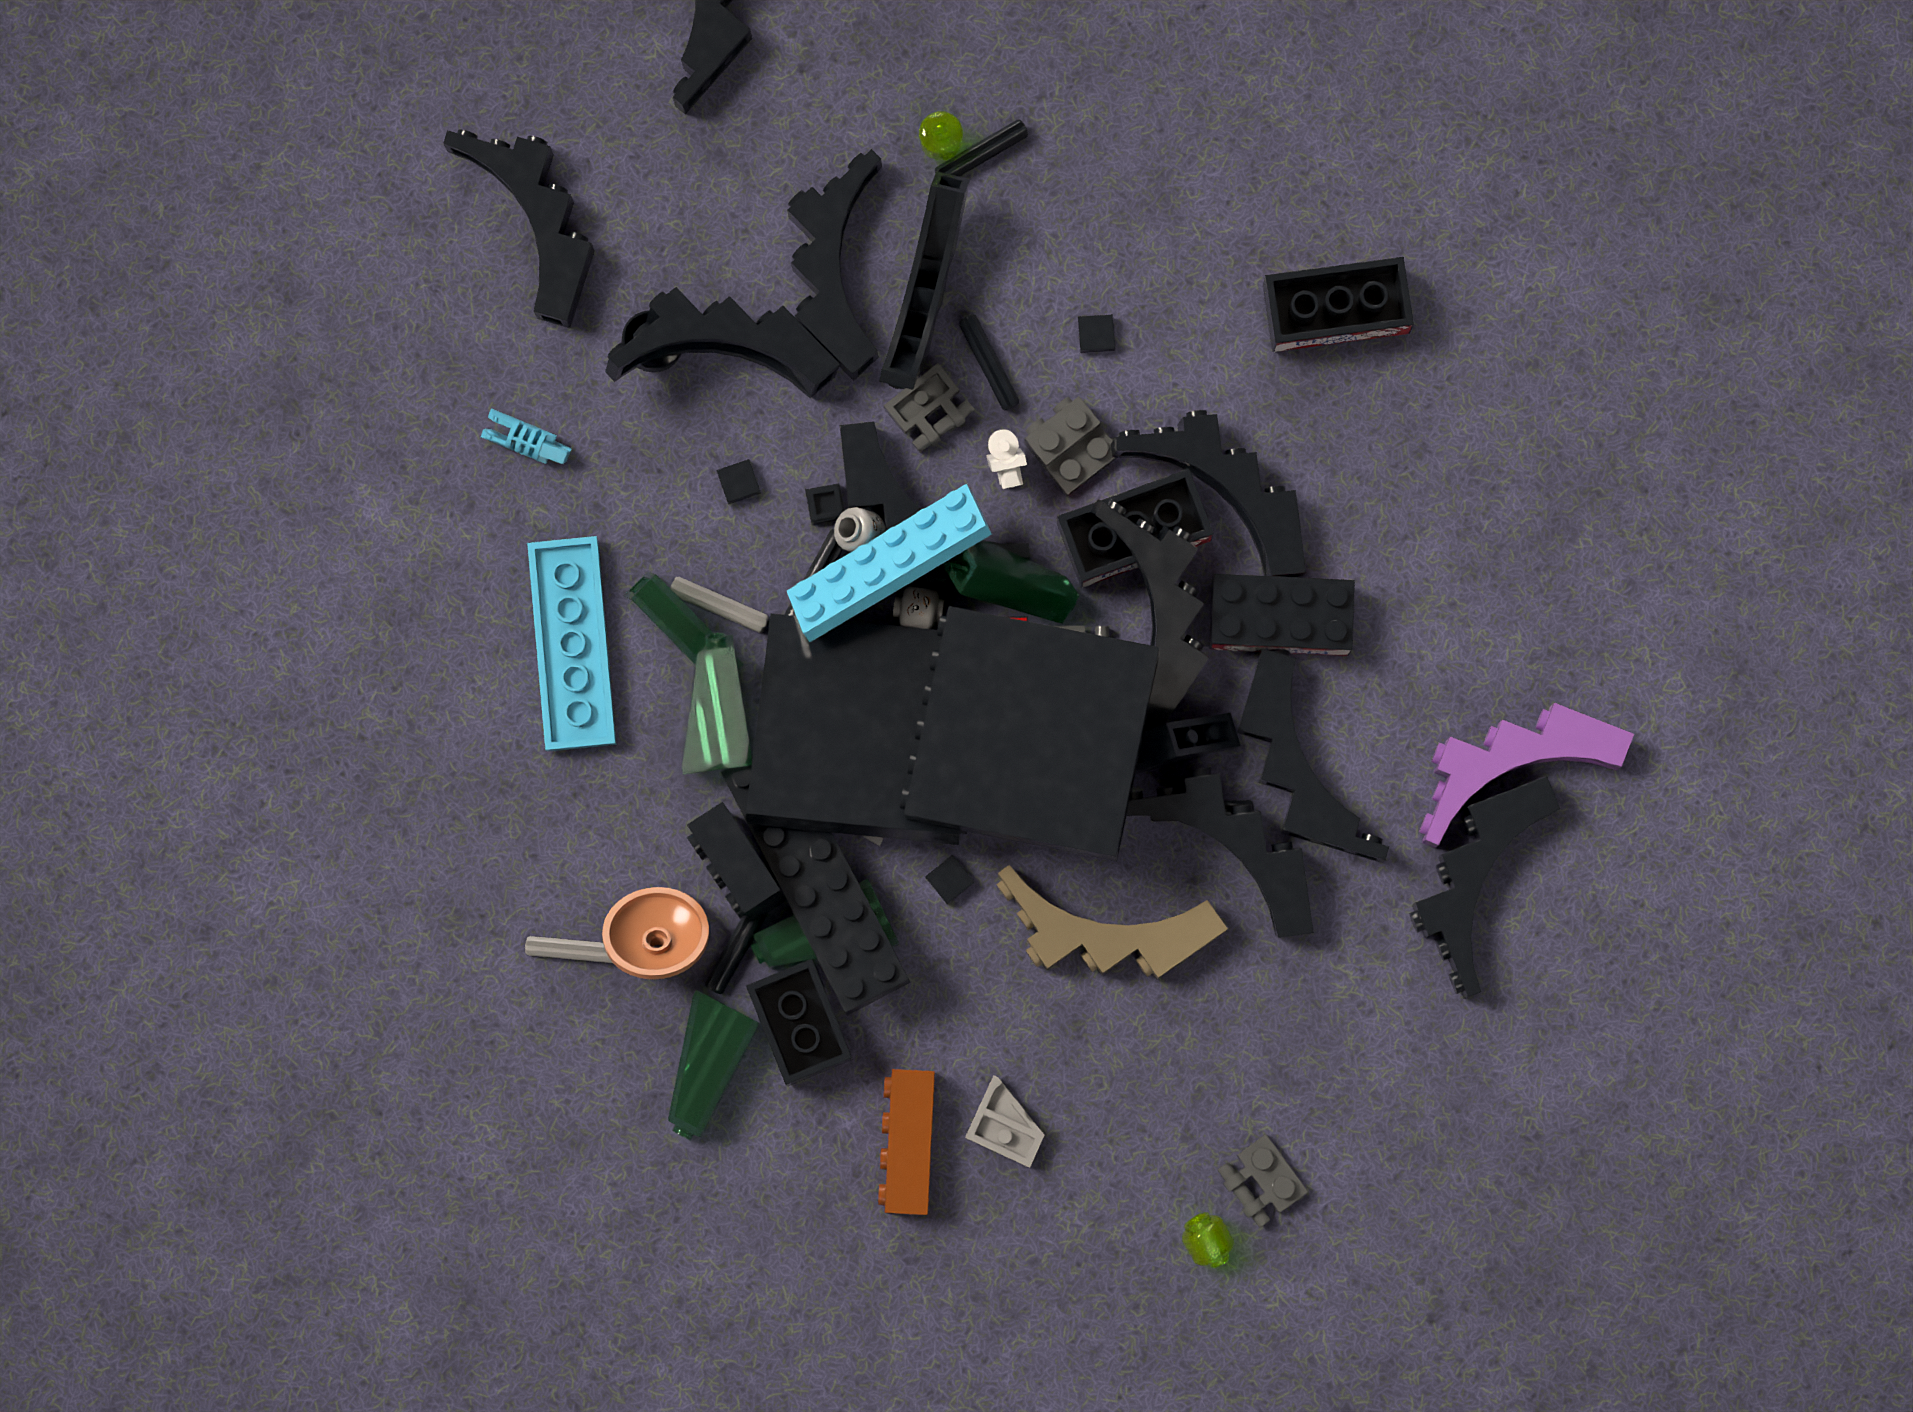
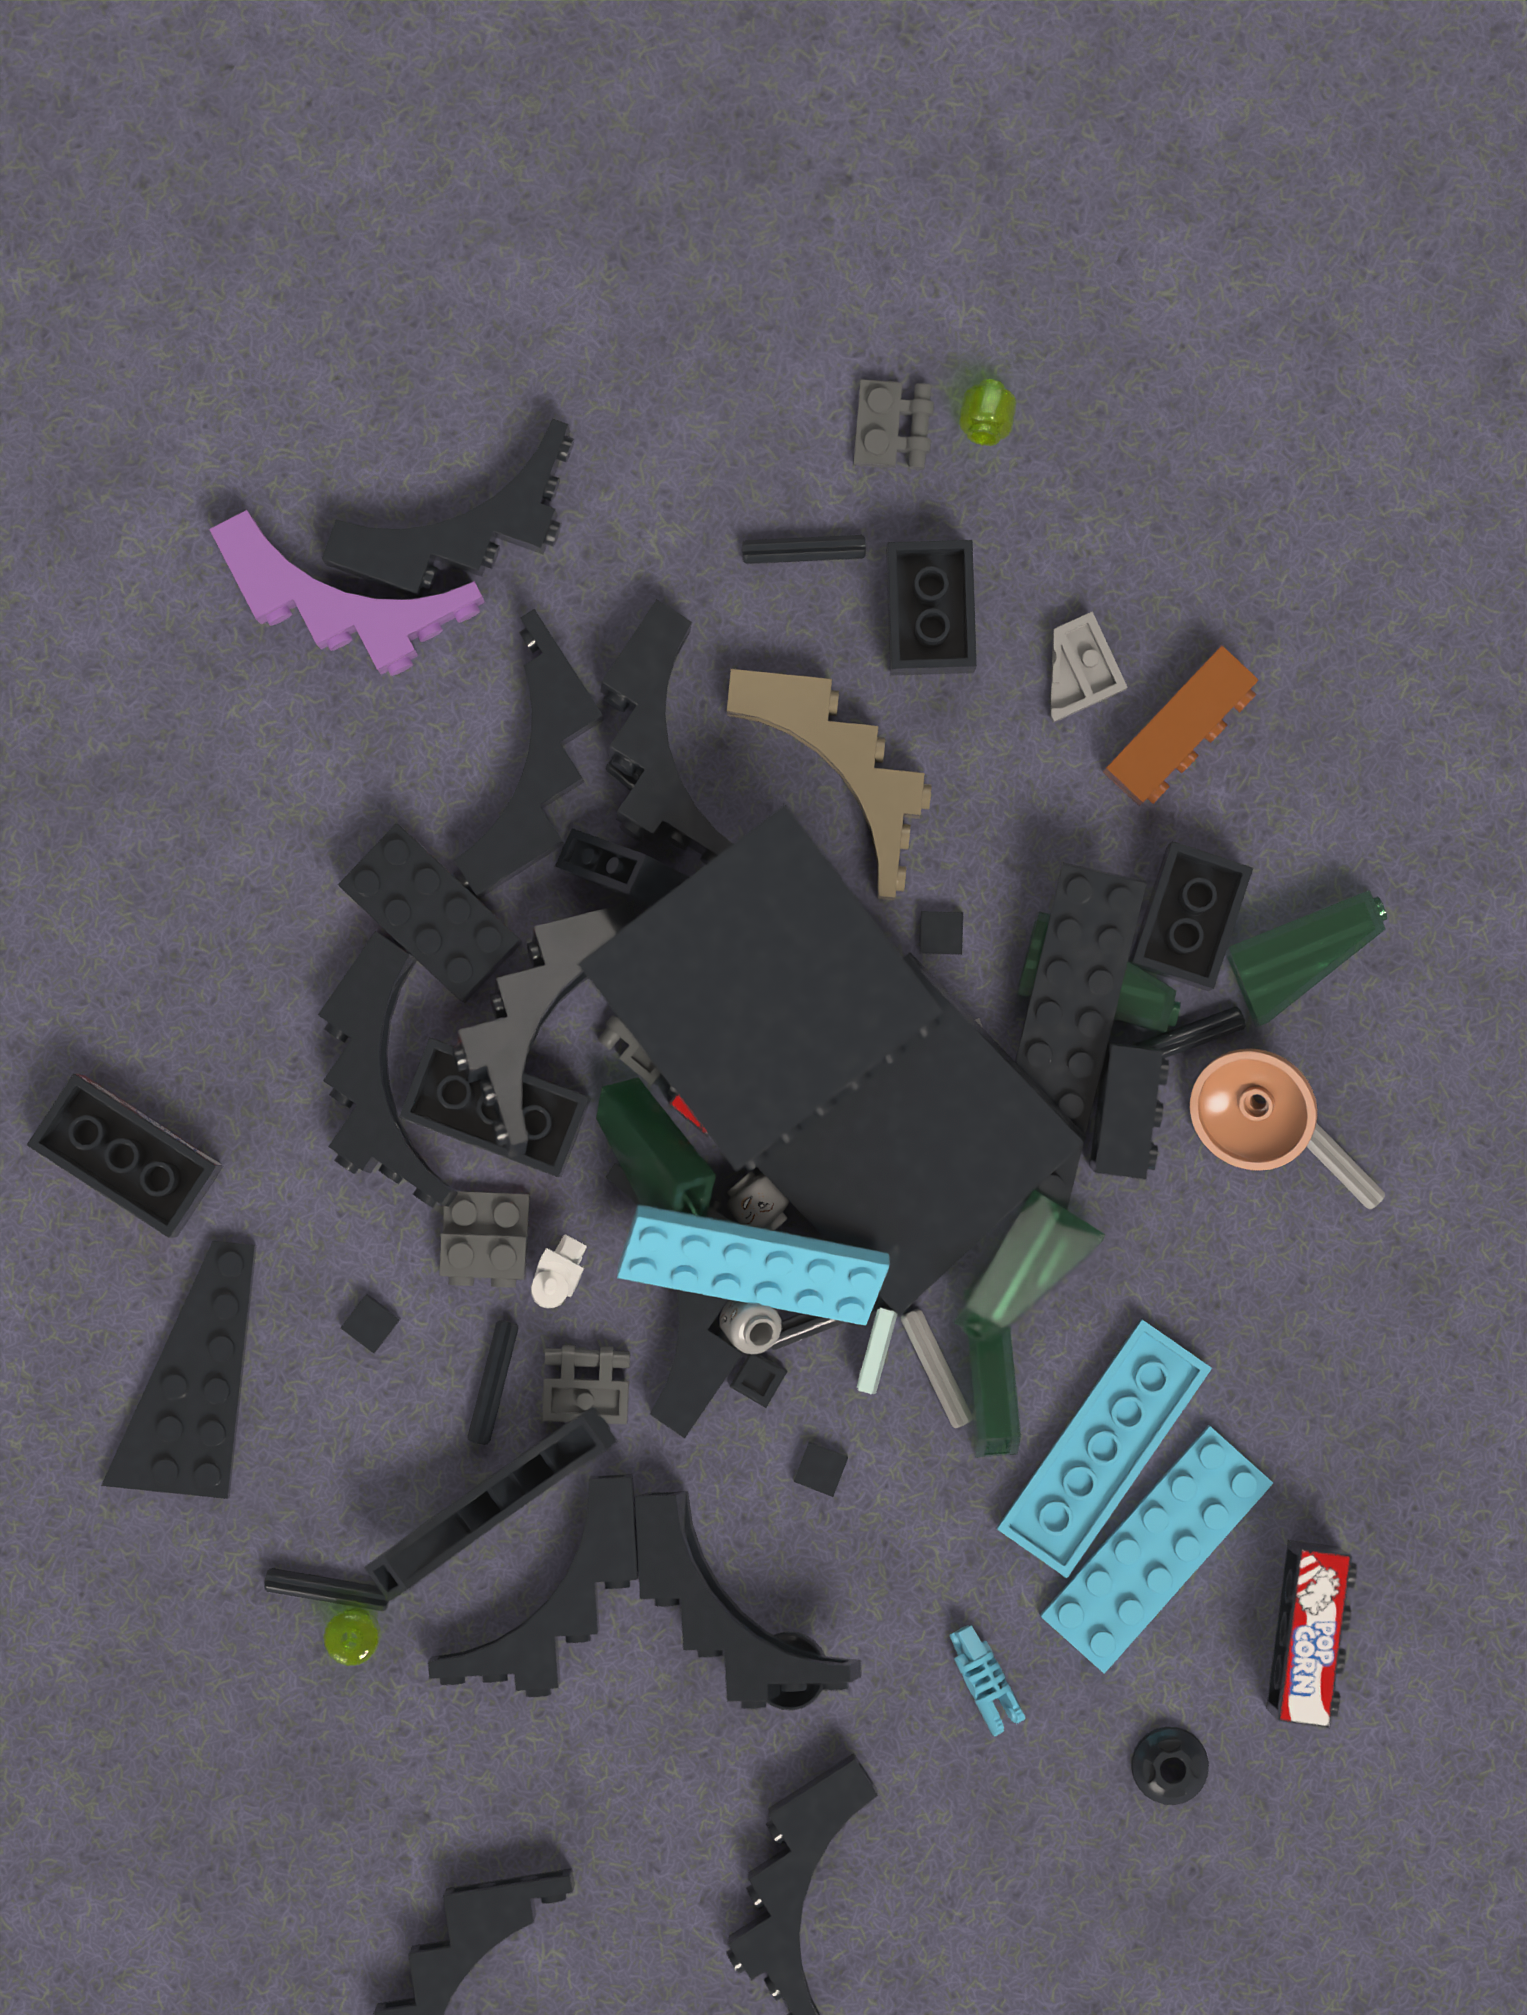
camera: 140 degrees left, 5 degrees up
none -> black wing [101,1241,257,1499]
none -> black axle [742,535,866,564]
none -> light aqua tile [856,1308,897,1394]
none -> black brick [886,540,977,676]
none -> medium azure plate [1040,1425,1273,1673]
none -> black piece [1131,1726,1209,1805]
none -> brick [1266,1540,1357,1728]

